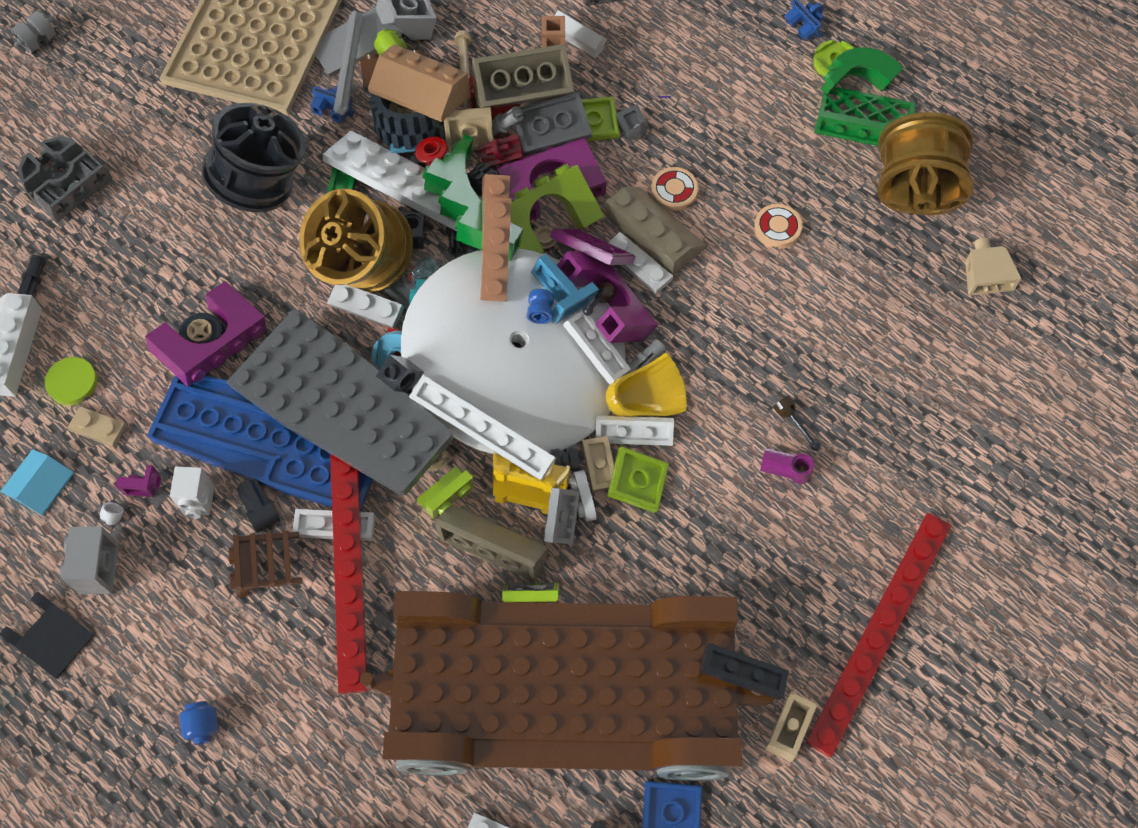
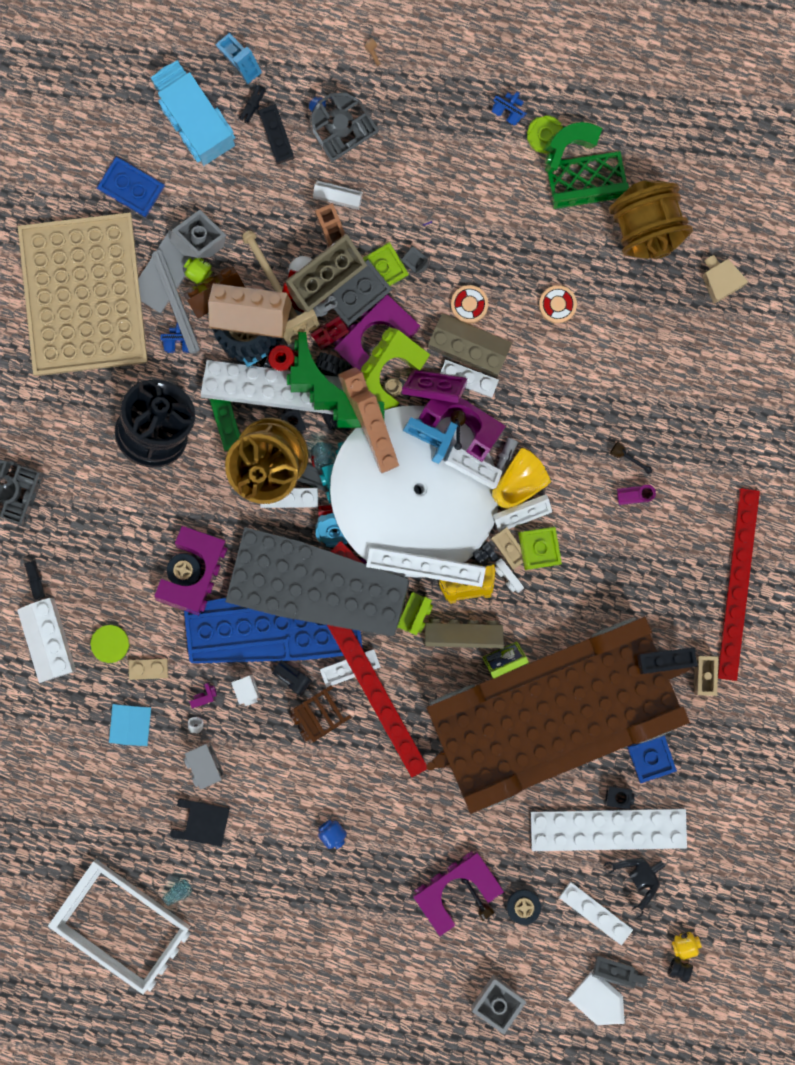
camera: 25 degrees left, 20 degrees up
black brick [376,354,424,394] -> none
blue wheel [527,289,554,324] -> none
light grey bracket [544,488,580,544] -> none

